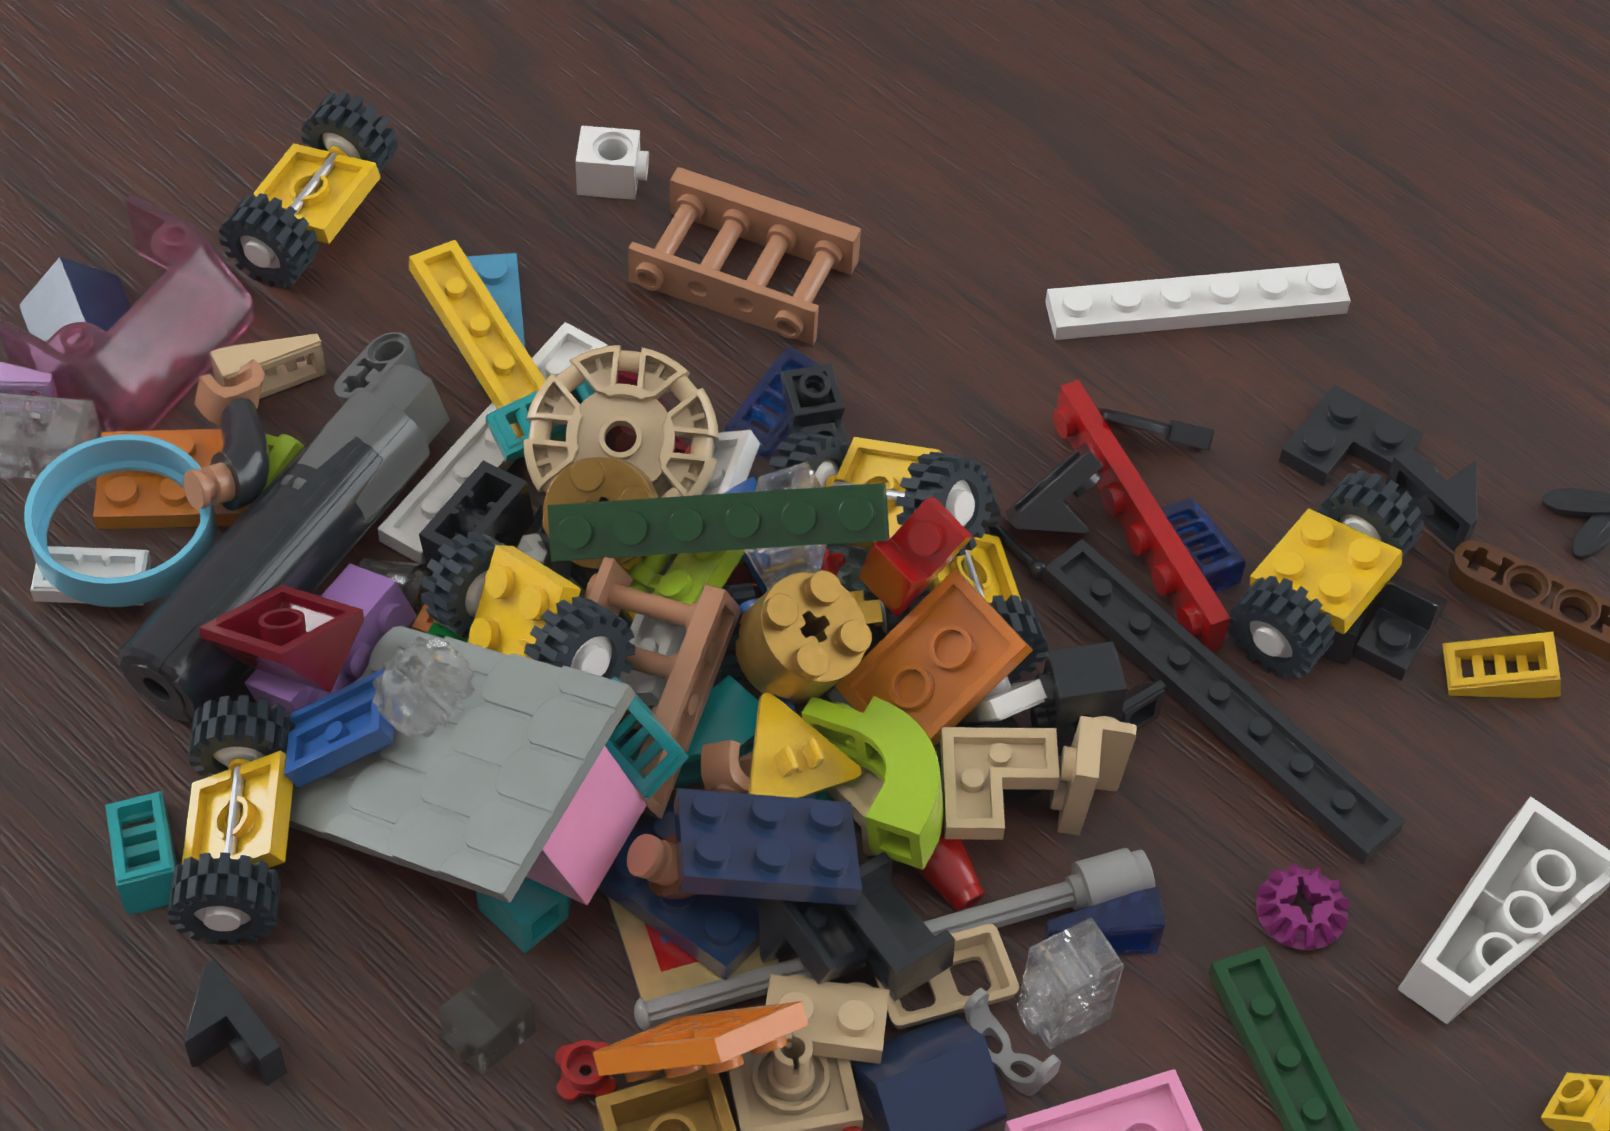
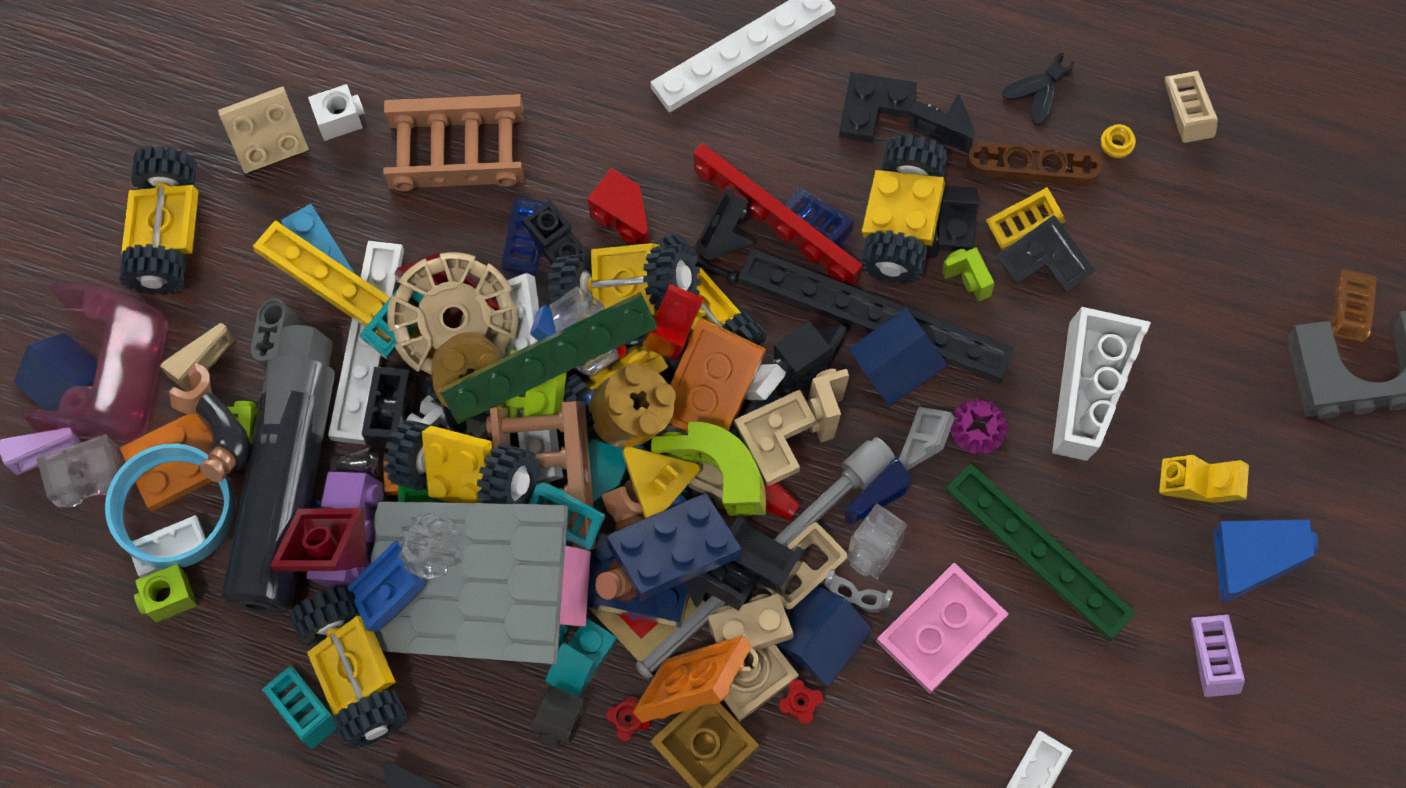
camera: 20 degrees left, 15 degrees up
black piece [1097,408,1215,450] -> none
none -> lime brick [134,564,198,623]
none -> tan plate [218,86,309,173]
none -> teal slope [545,618,618,702]
none -> red slope [587,168,649,245]
none -> dark blue slope [848,308,948,407]
none -> light grey tile [897,407,955,471]
none -> lime bracket [942,247,994,302]
none -> black plate [996,215,1095,292]

